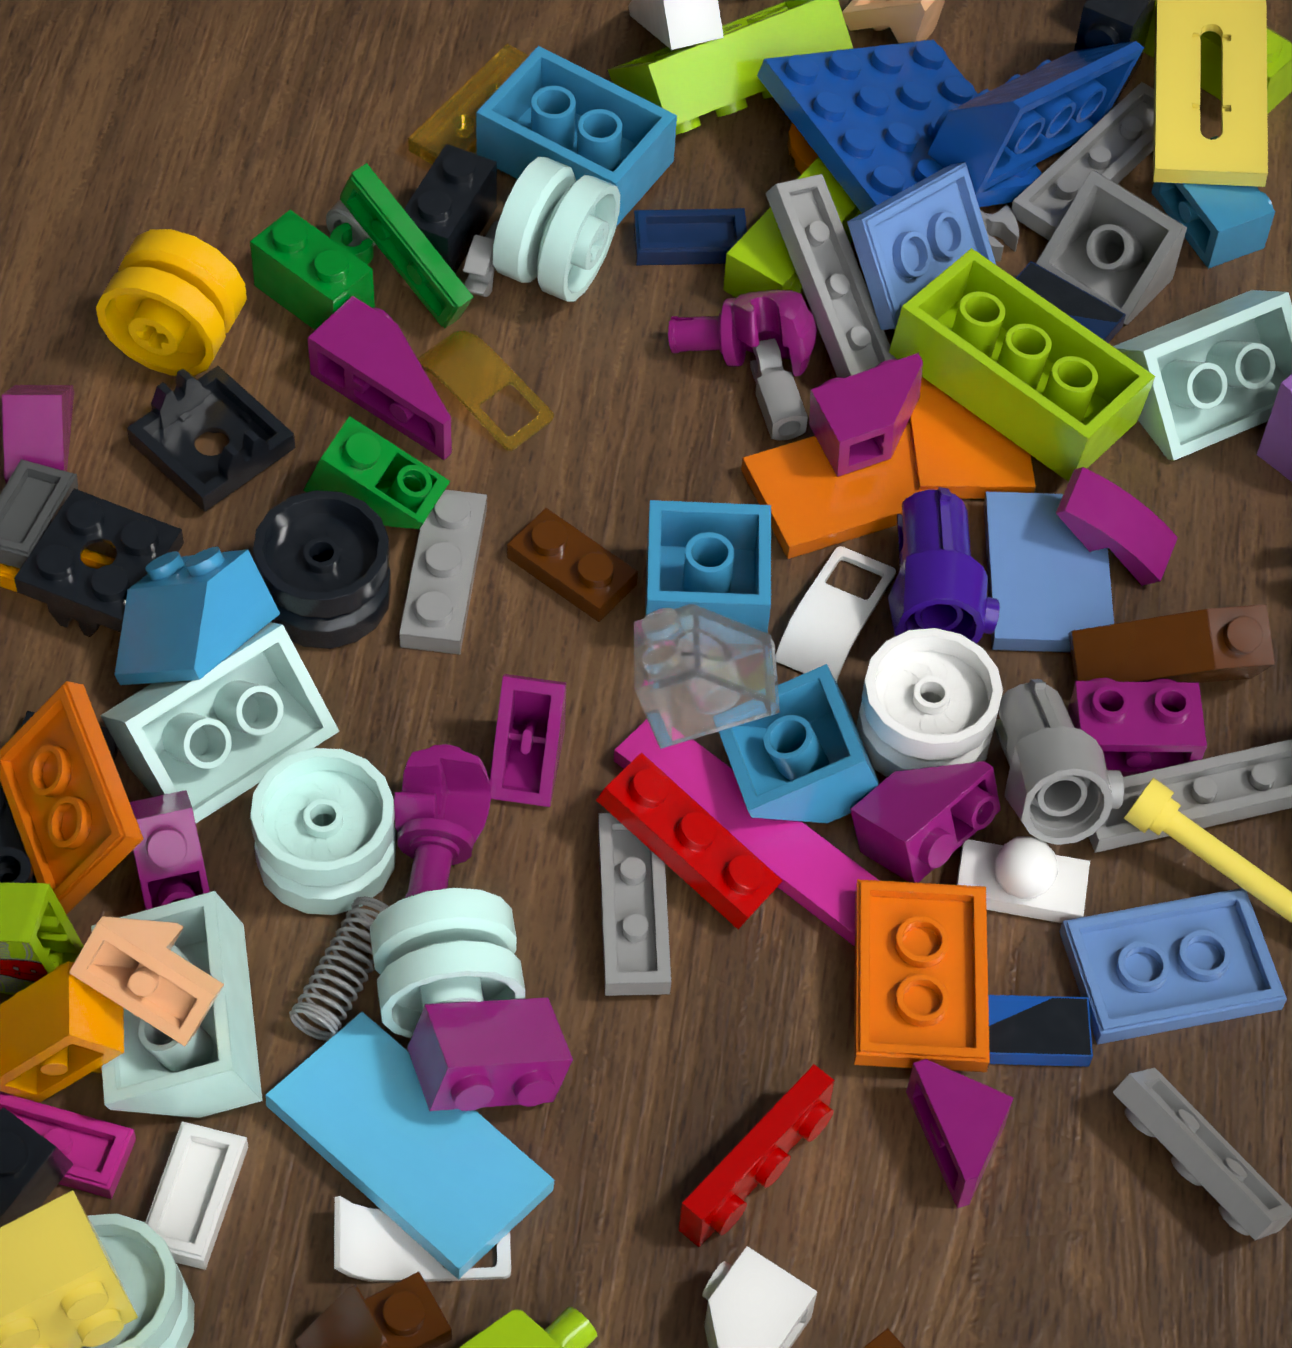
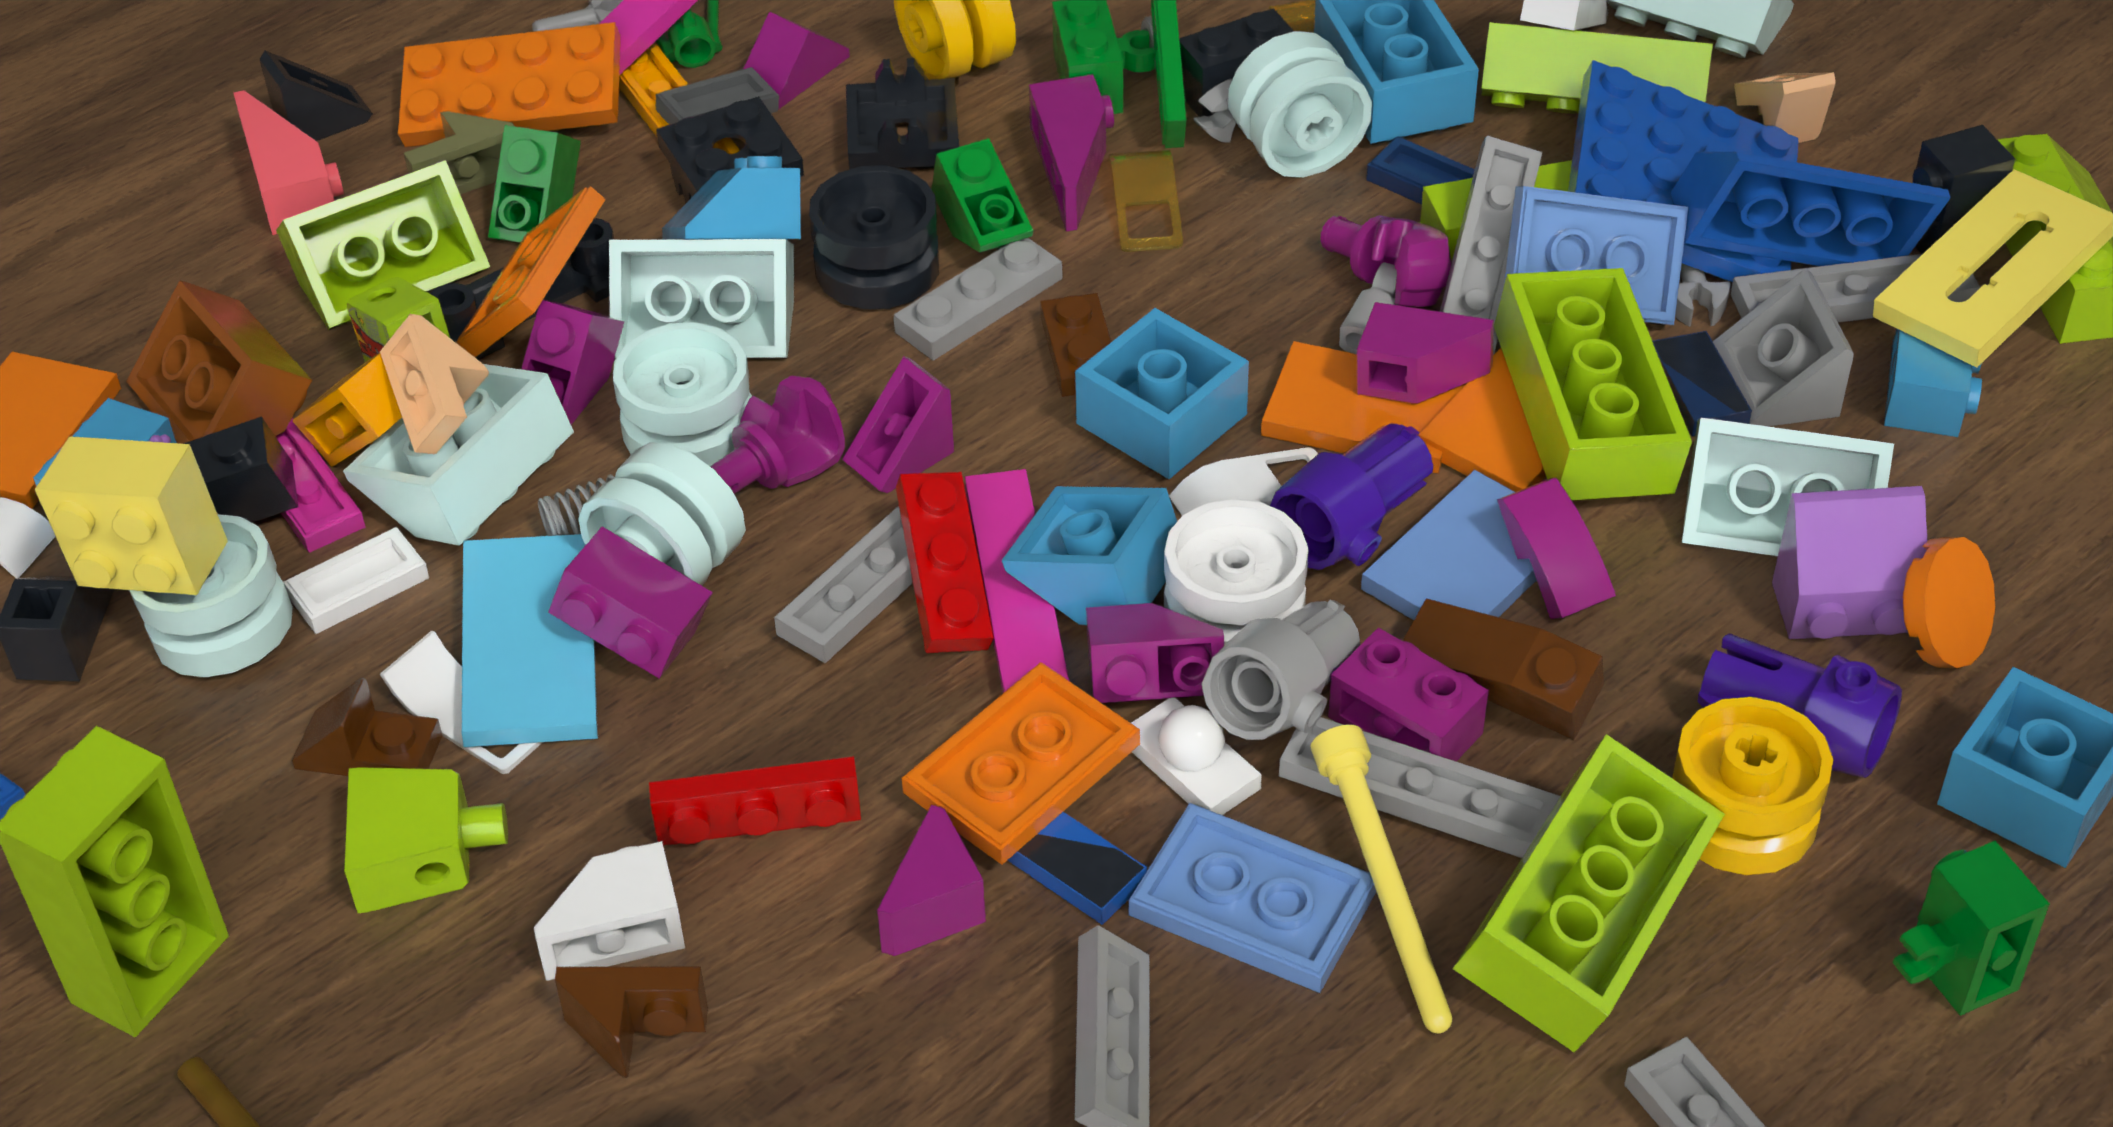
camera: 45 degrees right, 10 degrees down
clear slope [634,604,780,749] -> none

